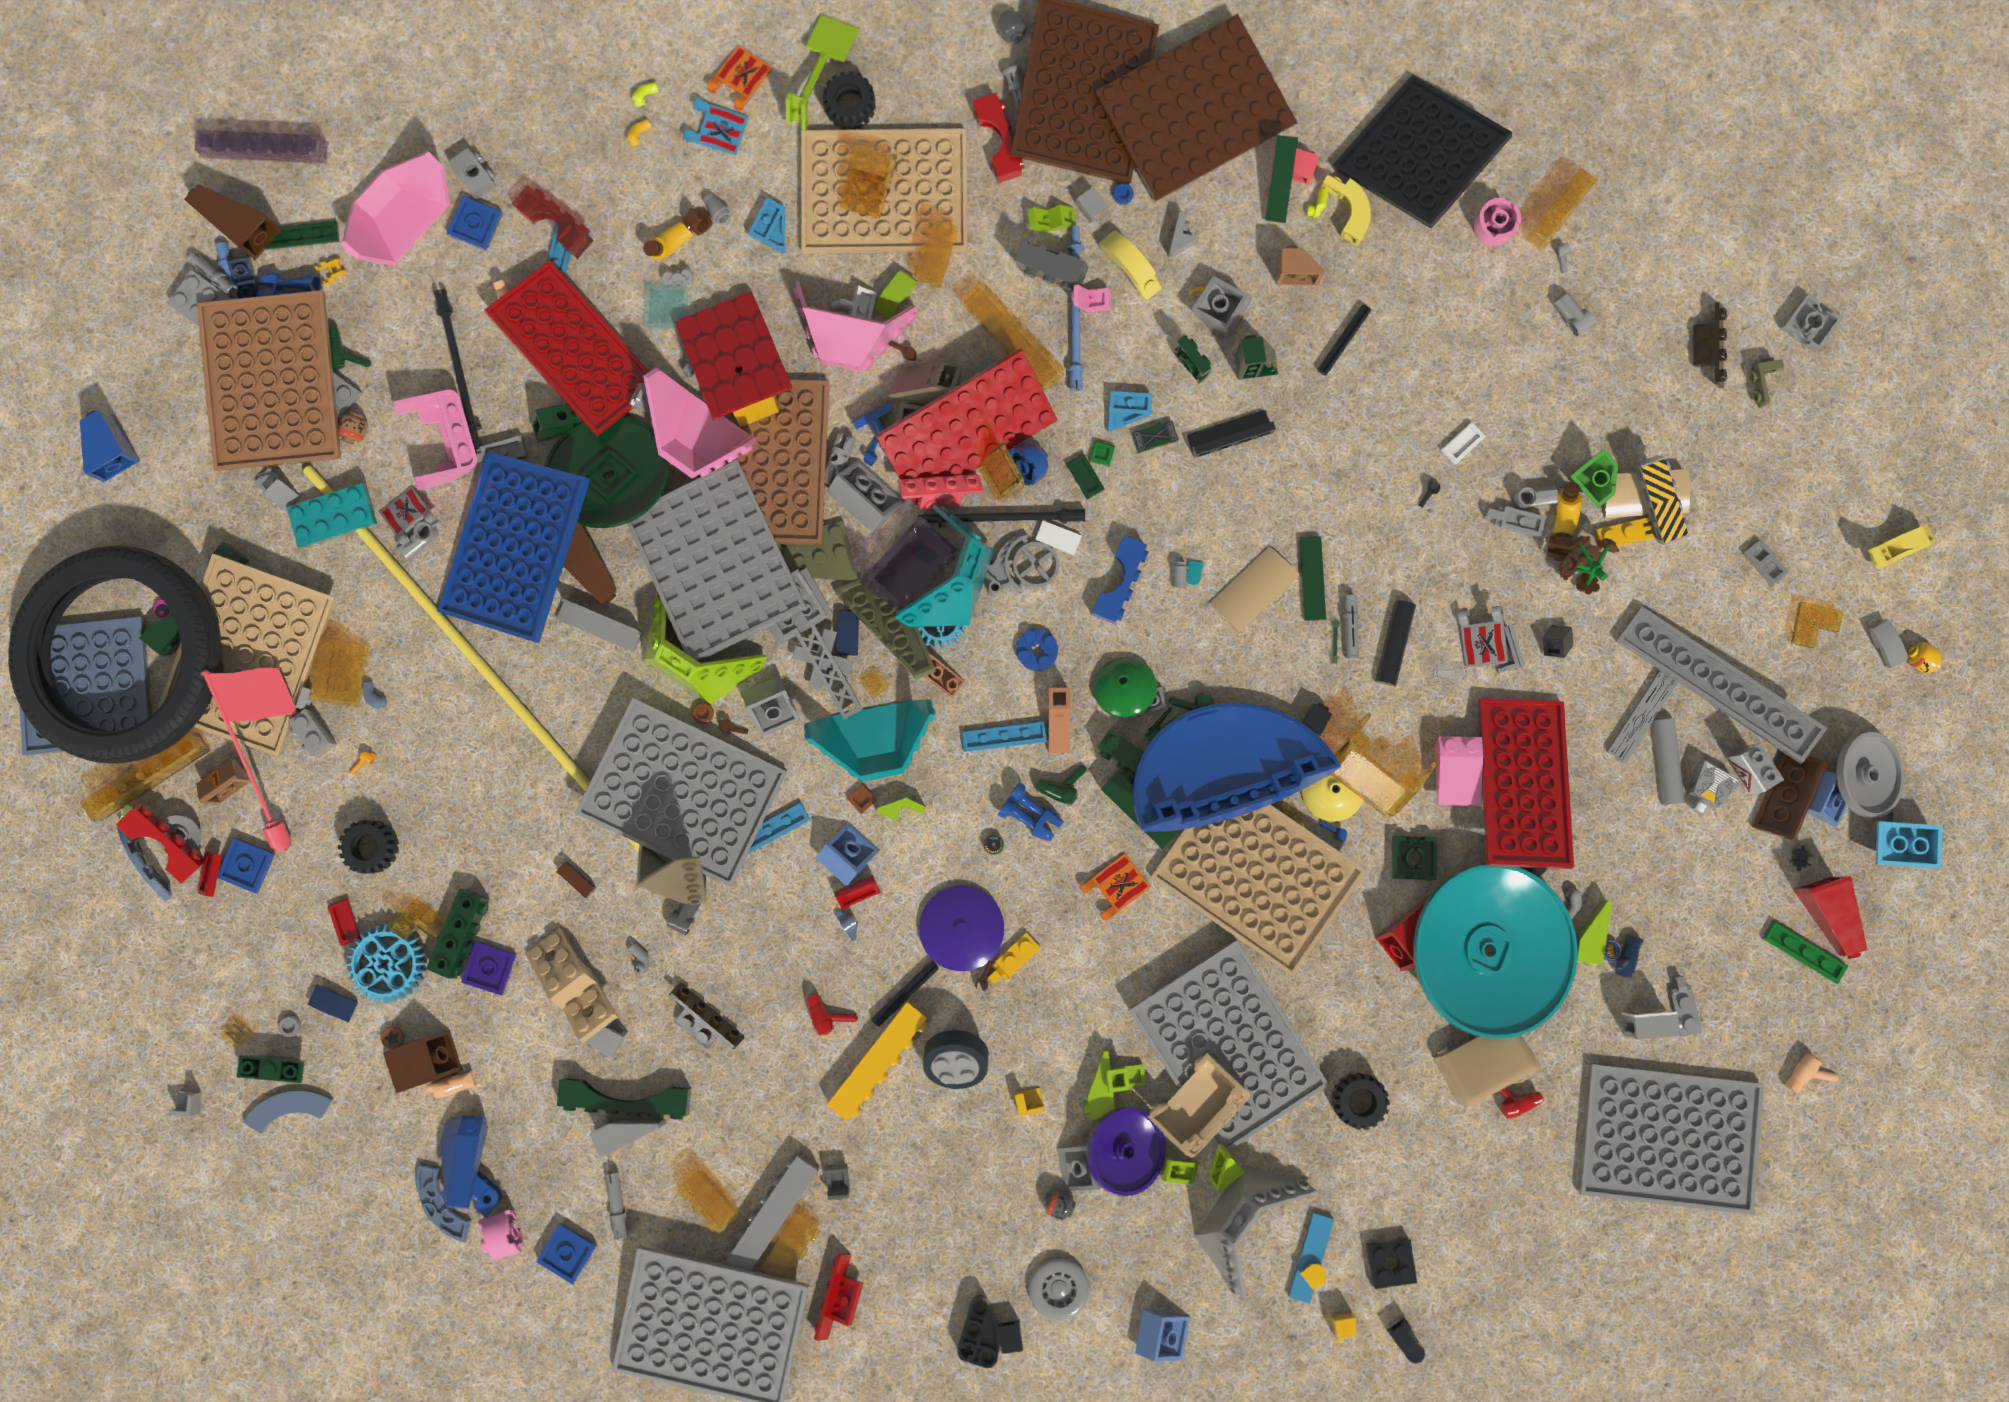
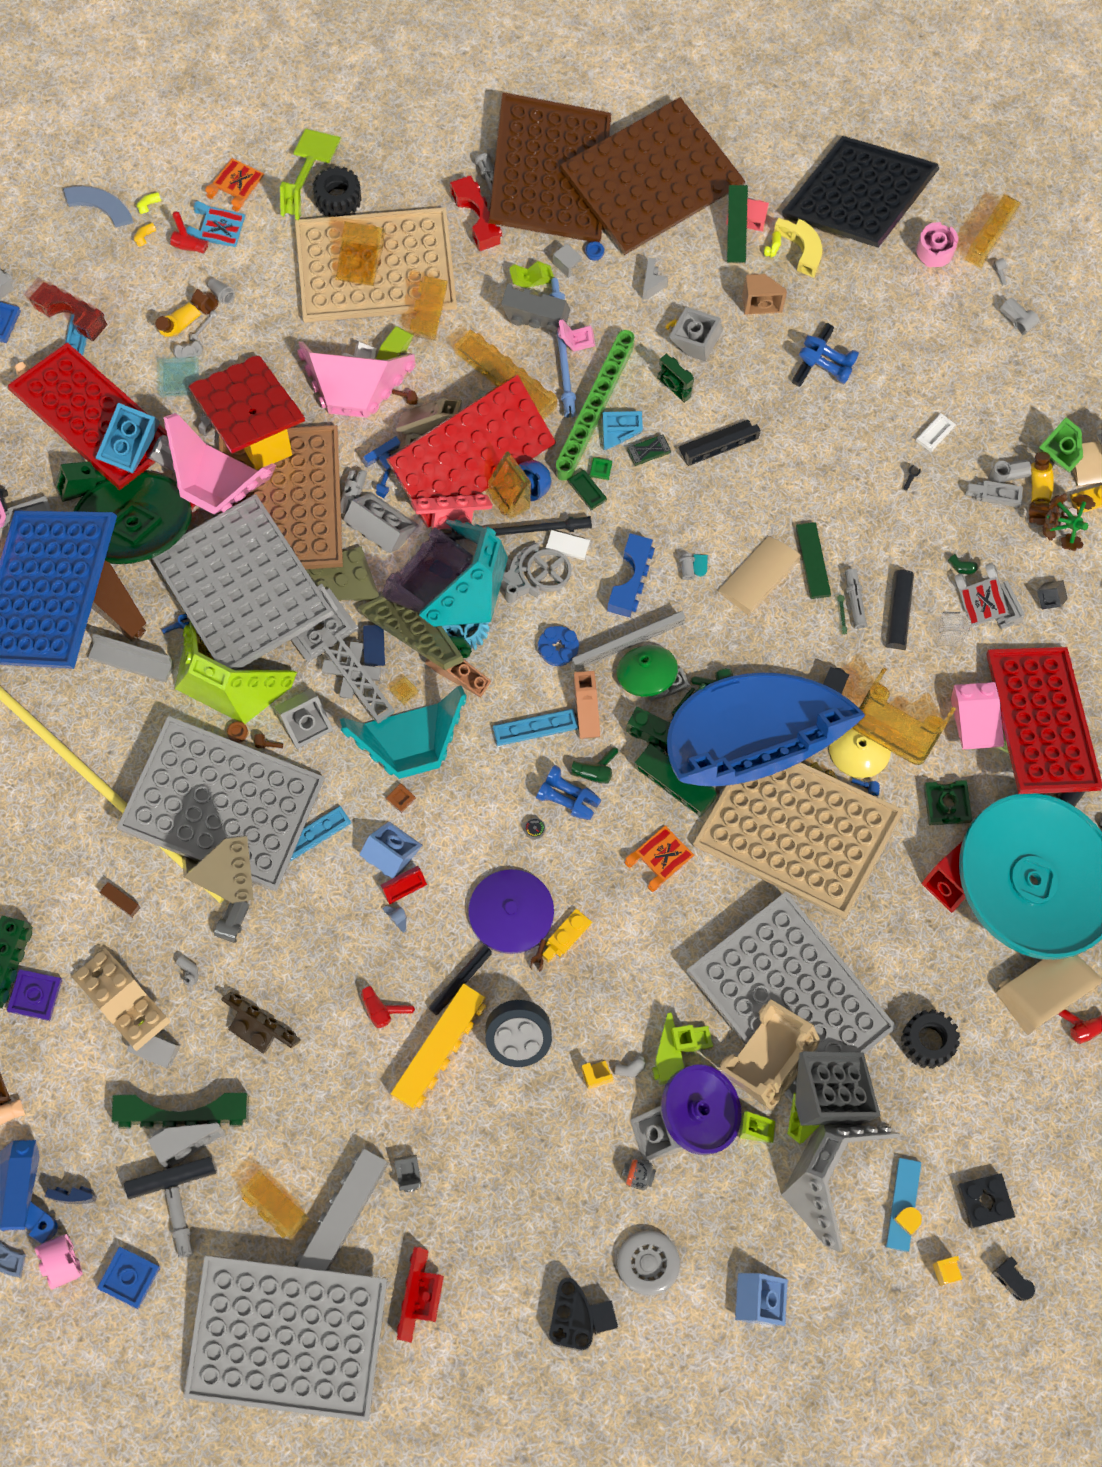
camera: 10 degrees left, 15 degrees down
dark azure wing [748,197,785,254] -> none
clear yellow brick [761,1209,820,1279] -> none
lime slope [876,798,926,821] -> none
dark grey head [997,11,1027,43] -> none
light yellow arch [1099,230,1162,301] -> none
dark green wedge [1235,335,1278,380] -> none
none -> dark blue slope [44,1186,97,1204]
none -> sand blue tile [64,186,134,228]
none -> dark azure slope [96,403,160,473]
none -> black brick [123,1156,217,1200]
none -> blue hand [161,614,190,634]
none -> red piece [170,211,209,254]
none -> light grey hinge [189,310,217,341]
none -> dark green arm [449,636,472,658]
none -> bright green beam [555,330,635,481]
none -> light grey tile [571,611,686,671]
none -> light grey arm [614,1056,646,1078]
none -> dark grey slope [795,1051,881,1125]
none -> blue piece [799,335,859,384]
none -> dark green arm [948,554,978,574]

